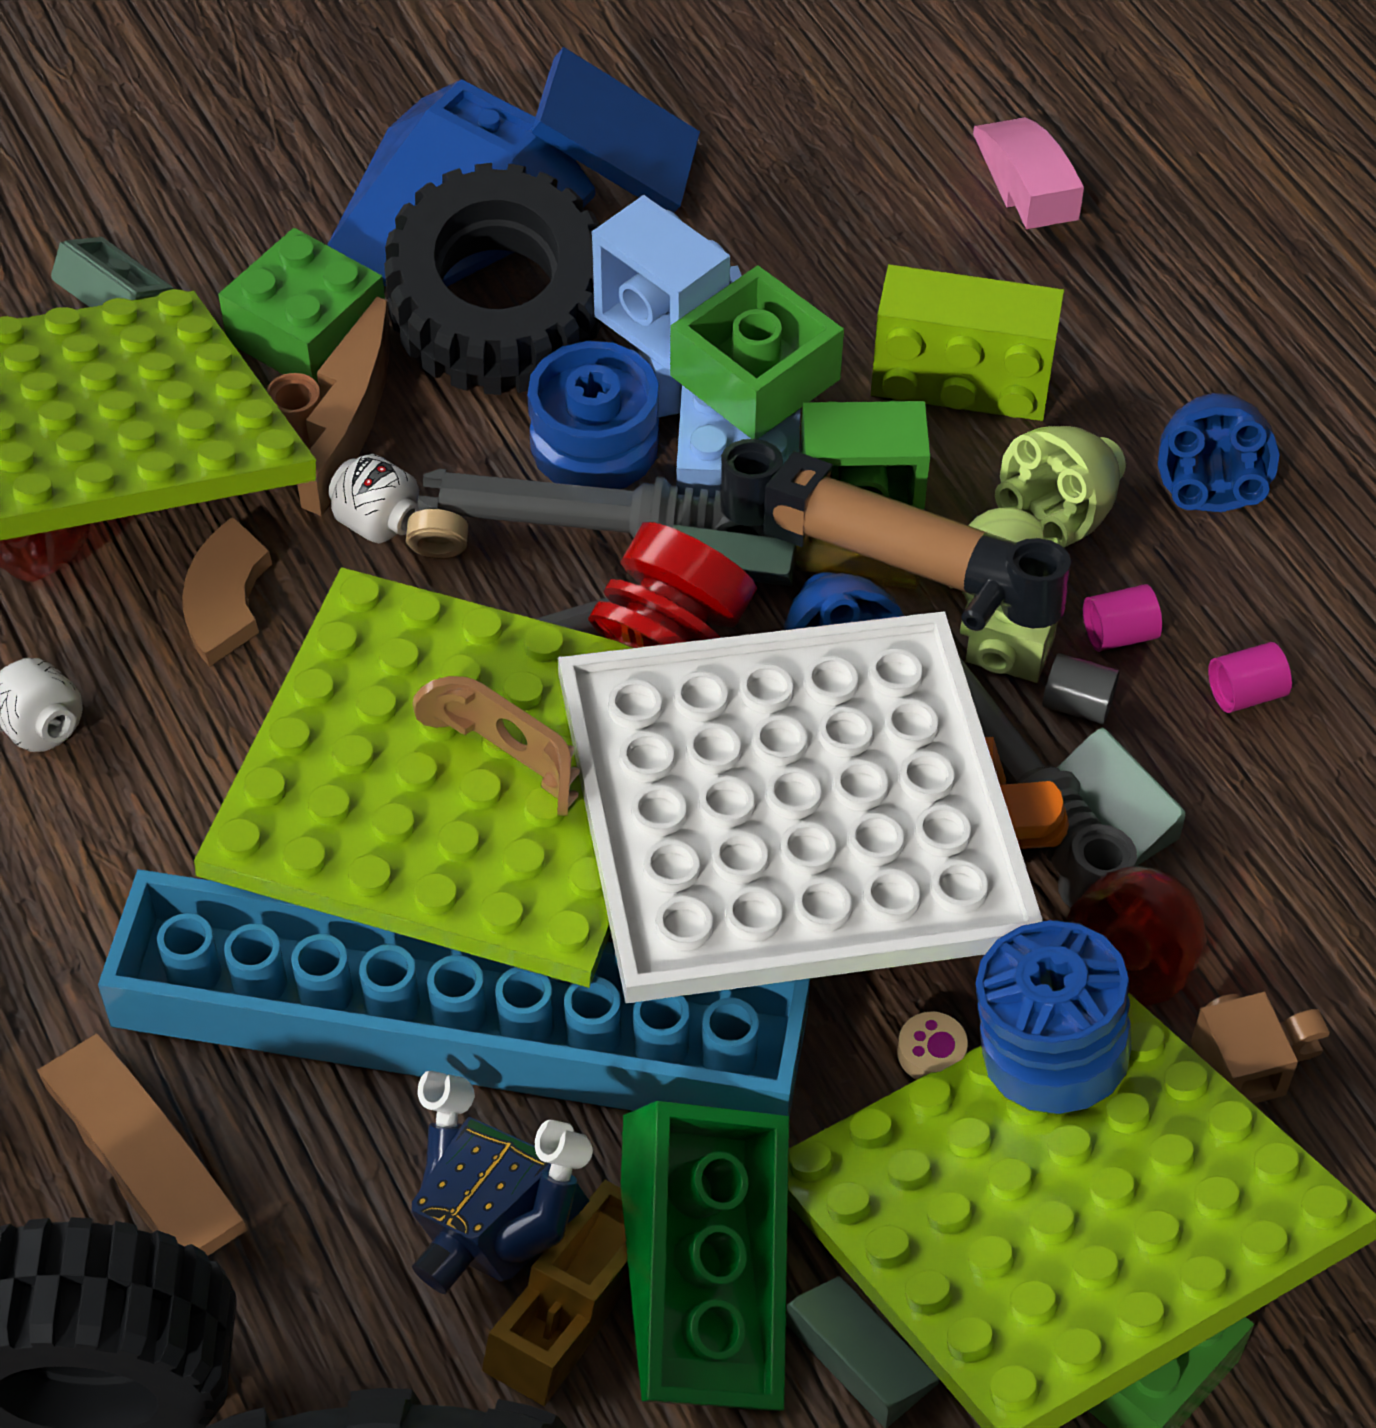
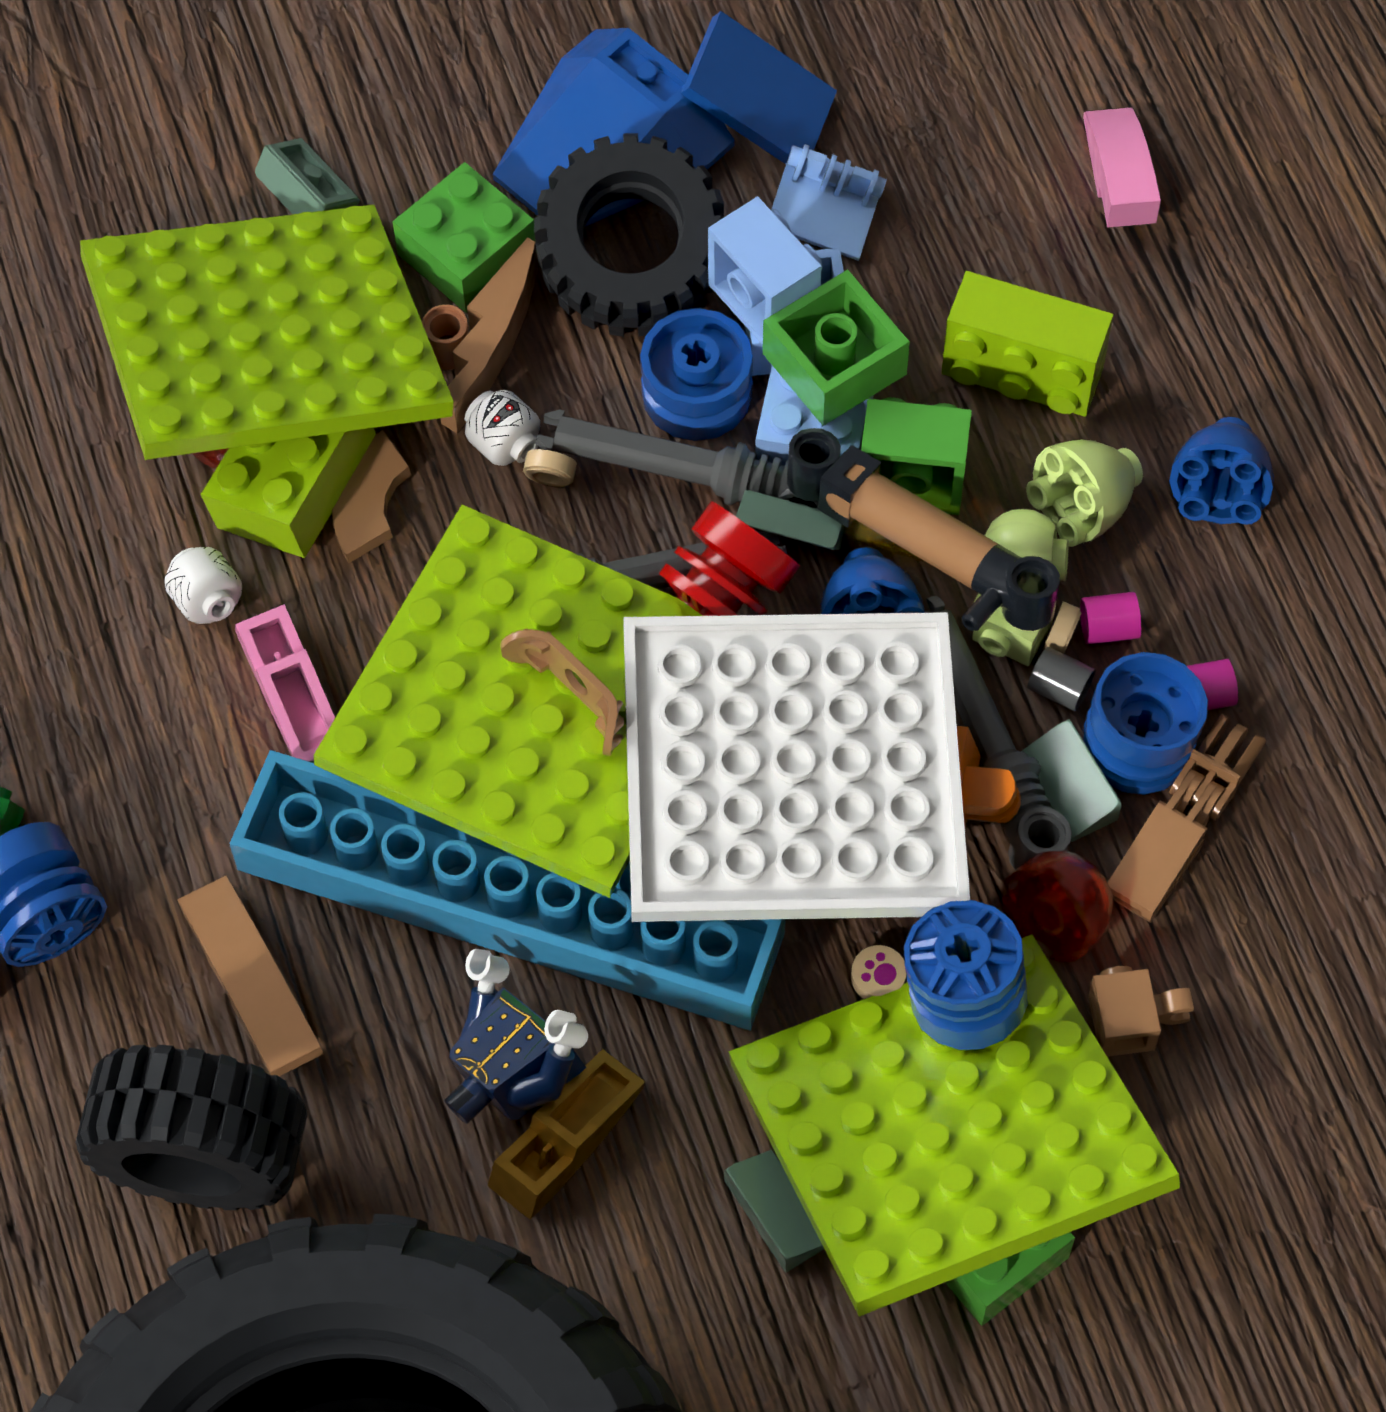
camera: 10 degrees right, 10 degrees up
green slope [620,1101,789,1412] -> none
none -> lime brick [200,428,376,558]
none -> bright pink slope [235,604,335,762]
none -> light blue hinge [771,144,887,261]
none -> tan tile [1042,601,1081,653]
none -> blue wheel [1082,652,1208,795]
none -> medium nougat arm [1103,714,1267,923]

